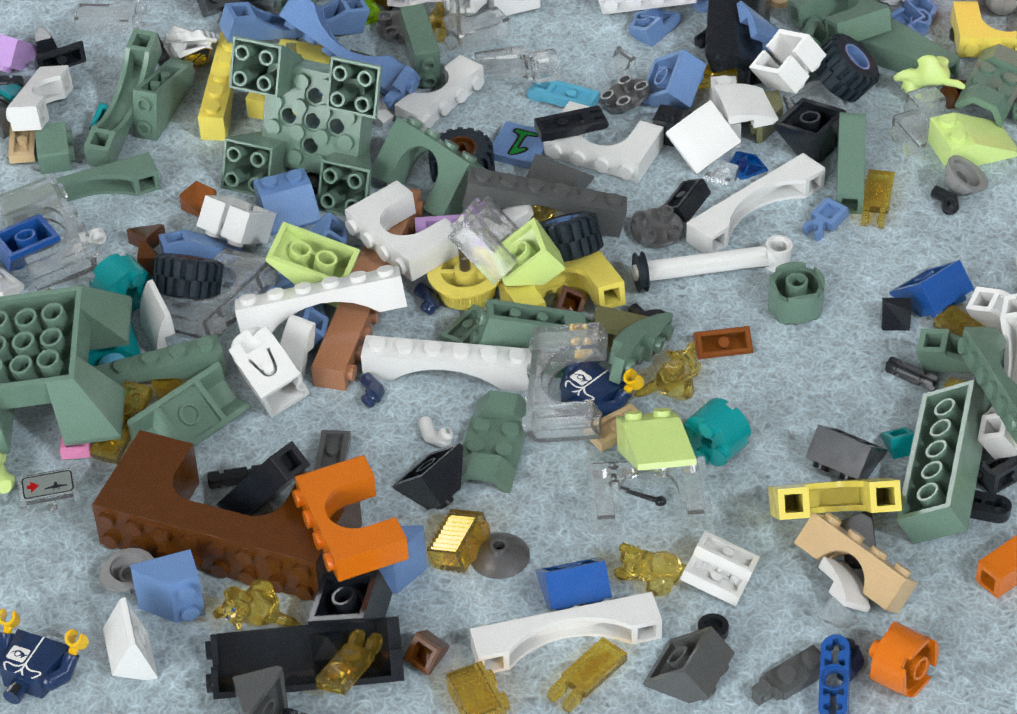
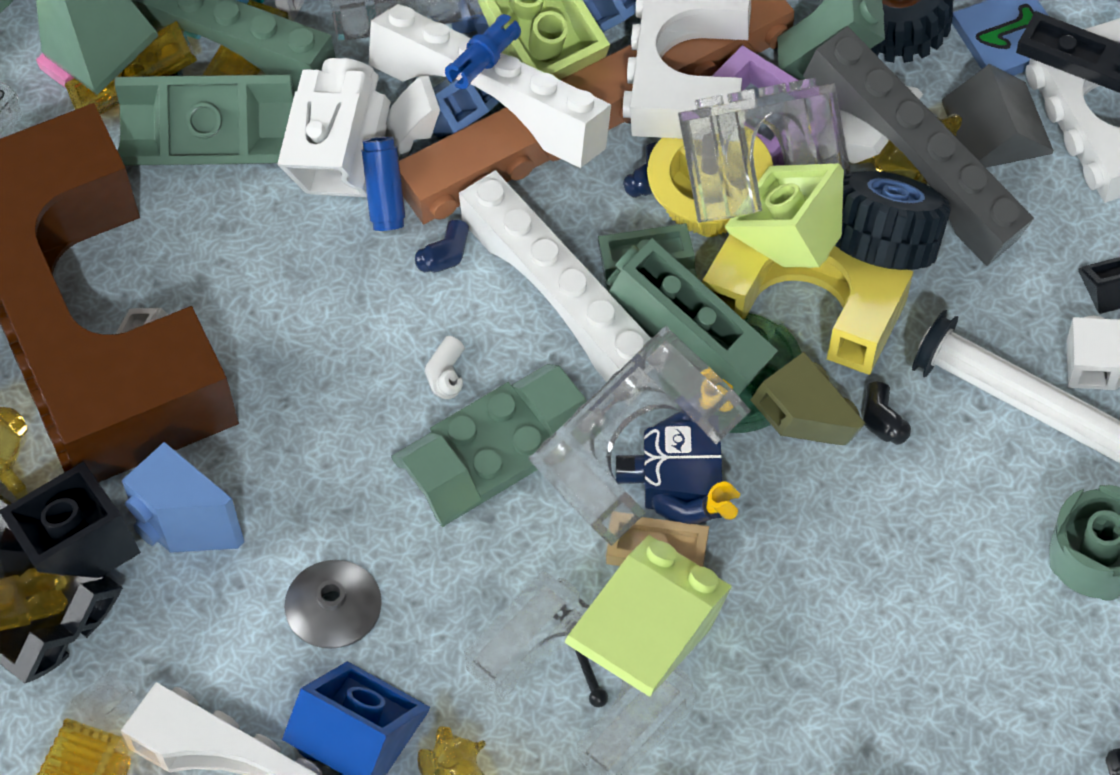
camera: 45 degrees right, 15 degrees up
black axle [207,464,261,489] -> none
black slope [216,441,311,516] -> none
orange arch [292,455,409,582] -> none
dark grey hinge [314,430,351,470] -> none
black slope [392,443,463,510] -> none
reddish brown slope [403,629,450,676] -> none
clear yellow brick [427,509,490,573] -> none
reddish brown slope [551,285,588,312] -> none
sand green slope [608,312,675,384] -> none
flat silver dish [630,205,684,248] -> none
clear yellow animal [634,341,701,401] -> none
teal brick [683,398,751,466] -> none
dark orange slope [692,326,754,360] -> none
none -> blue piece [361,137,405,231]
none -> blue pin [445,14,521,89]

